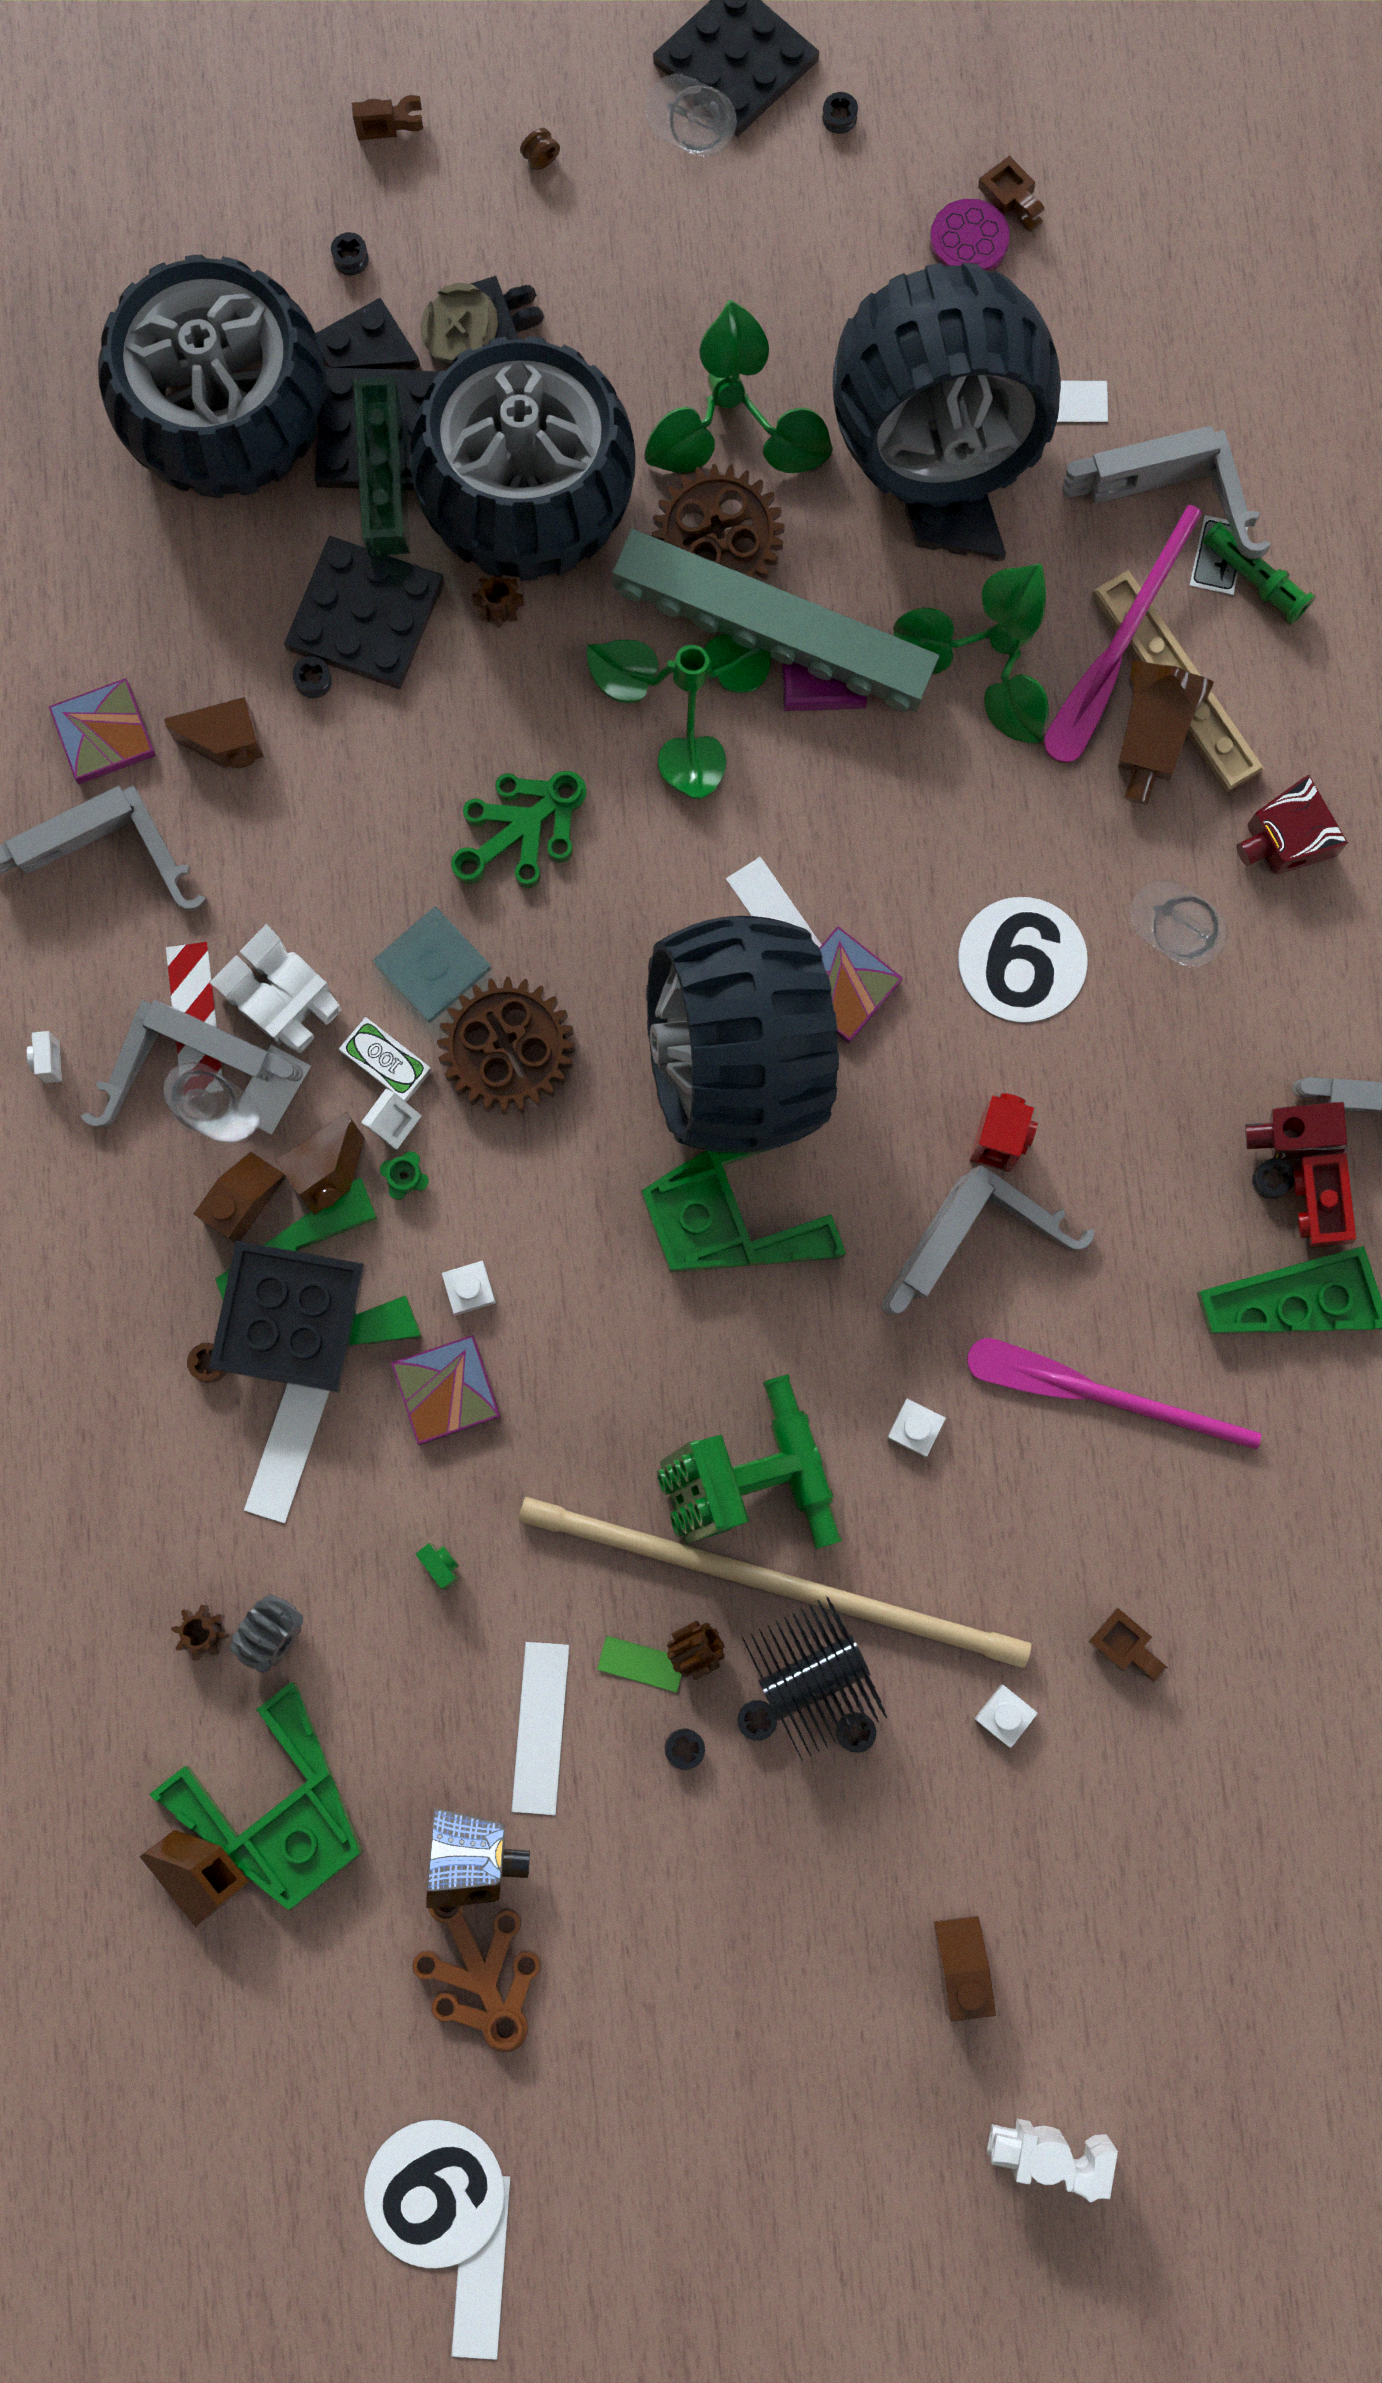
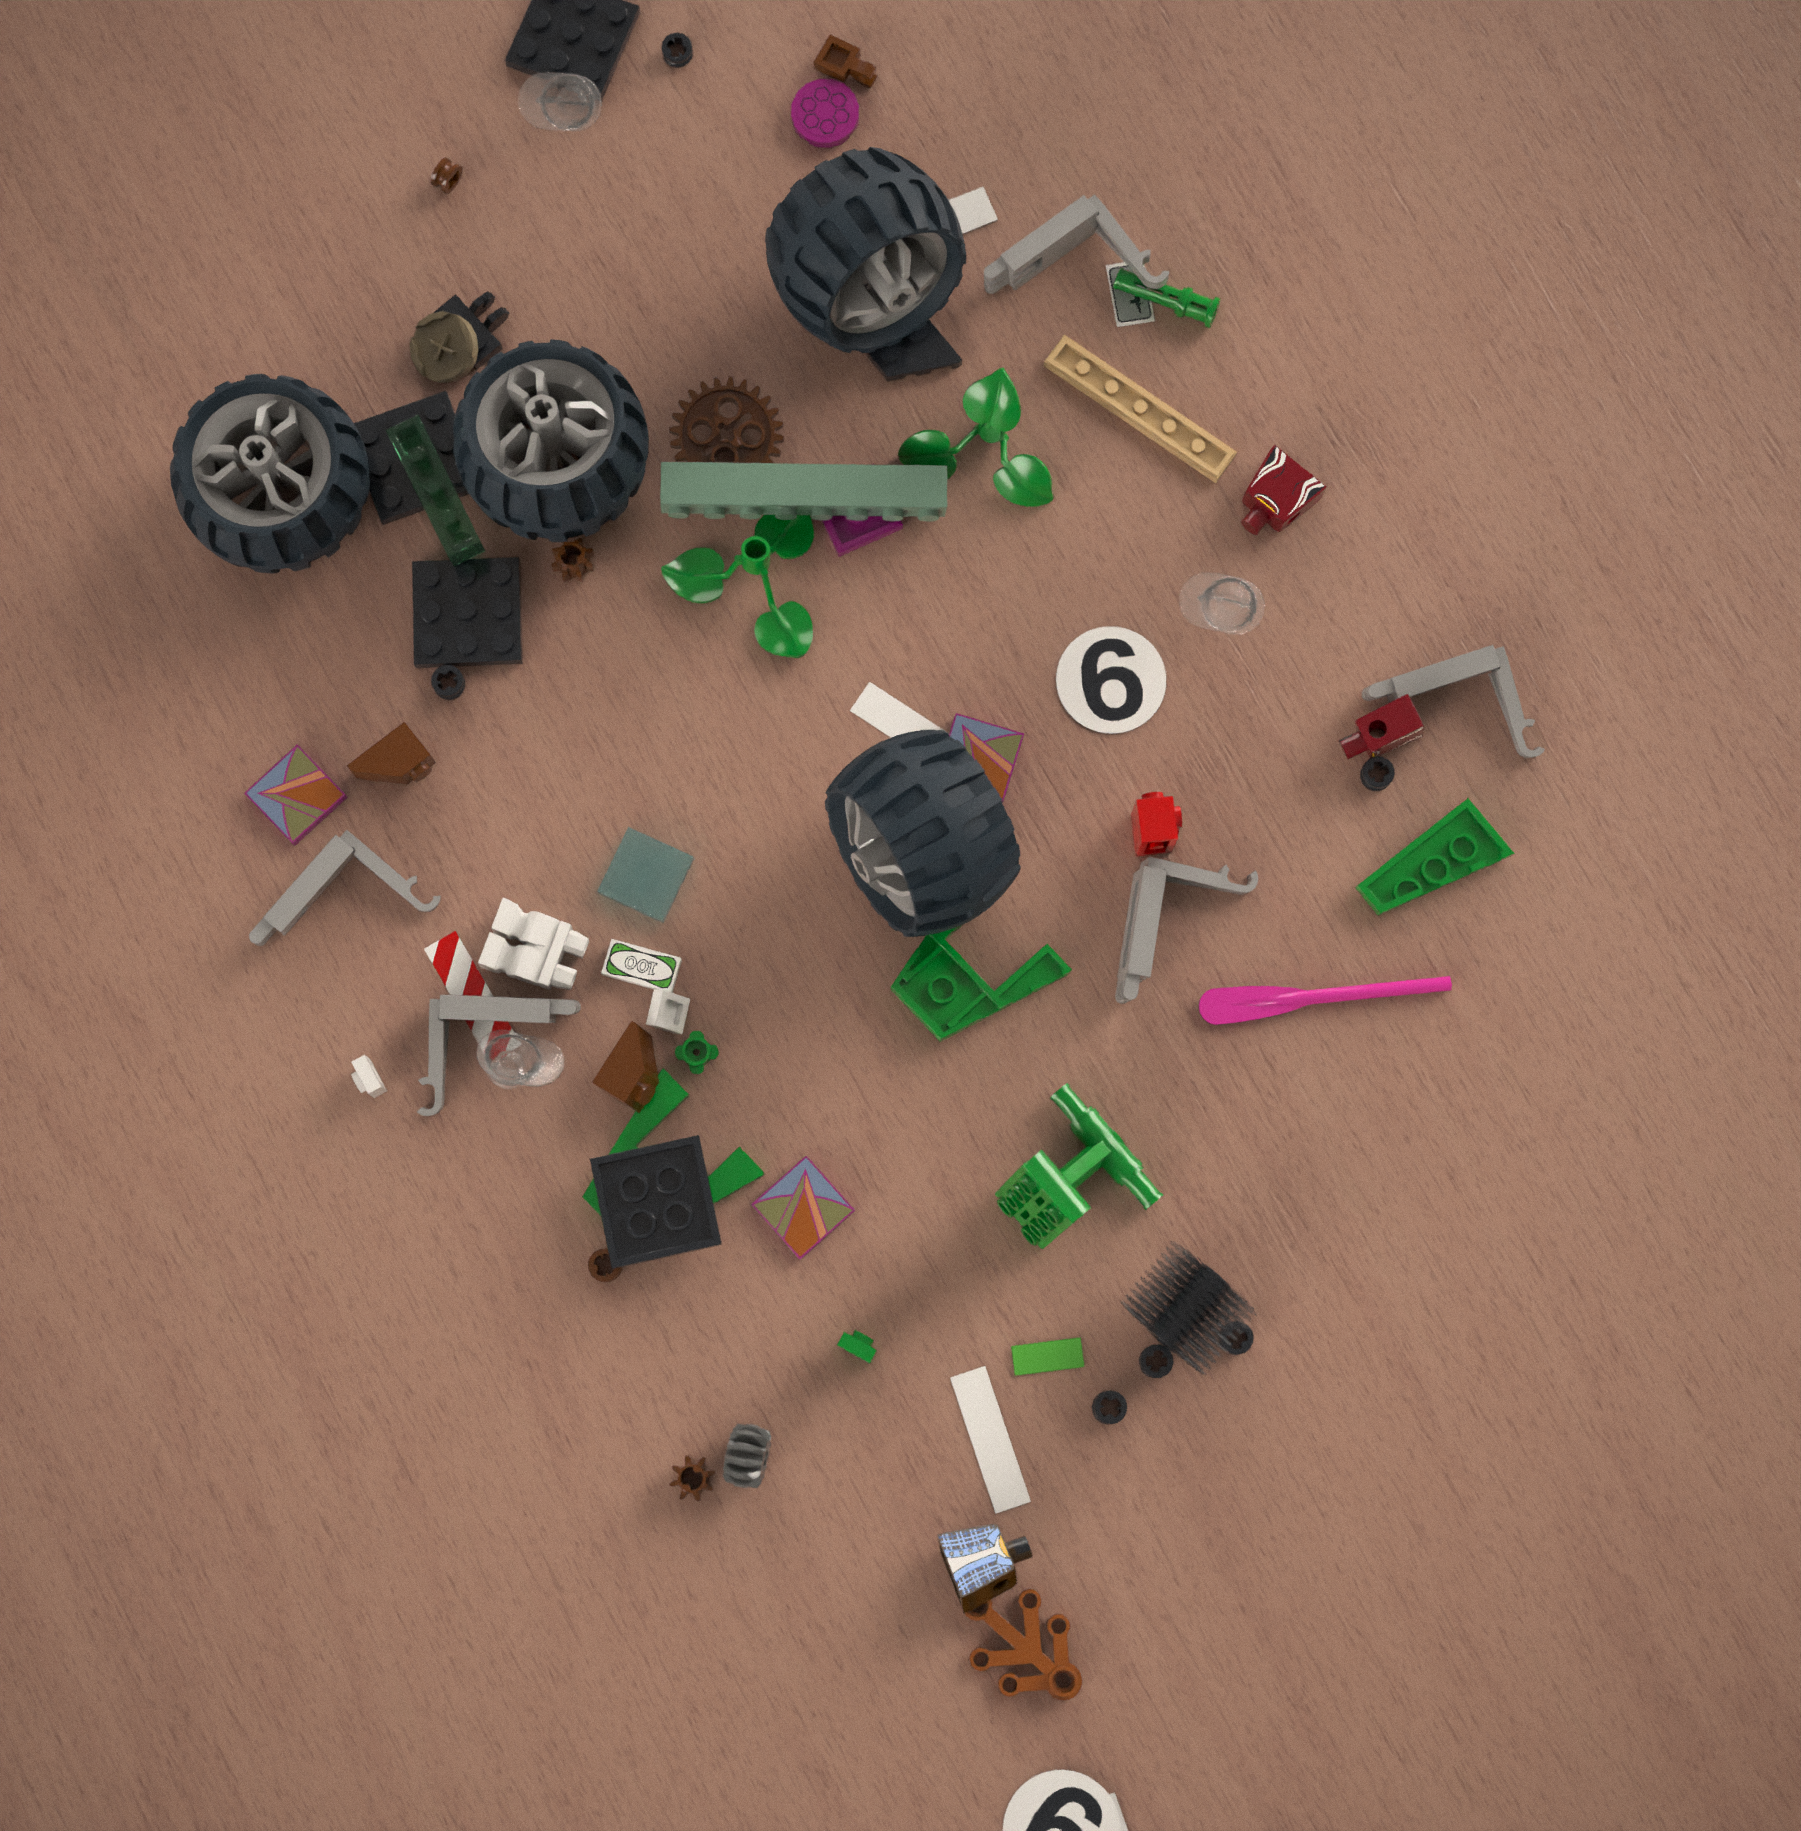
camera: 25 degrees left, 0 degrees up
reddish brown slope [140,1830,249,1928] -> none
green wing [149,1682,363,1911] -> none
reddish brown slope [193,1151,286,1243] -> none
white sticker [231,1045,311,1135] -> none
white sticker [244,1384,330,1523] -> none
black wing [315,297,420,369] -> none
black bush [330,232,369,276] -> none
reddish brown plate [352,95,423,140] -> none
reddish brown gear [437,977,575,1115] -> none
white plate [442,1261,496,1316] -> none
green plant [451,771,587,888] -> none
tan piece [518,1496,1031,1668] -> none
green plant [644,300,833,473] -> none
reddish brown gear [667,1621,725,1680] -> none
white plate [887,1399,946,1458] -> none
reddish brown slope [934,1916,996,2021] -> none
white plate [974,1684,1038,1748] -> none
white hips [987,2118,1118,2203] -> none
dark pink piece [1044,505,1202,763] -> none
reddish brown plate [1088,1608,1168,1682] -> none
reddish brown piece [1118,661,1214,805] -> none
red brick [1293,1153,1356,1248] -> none

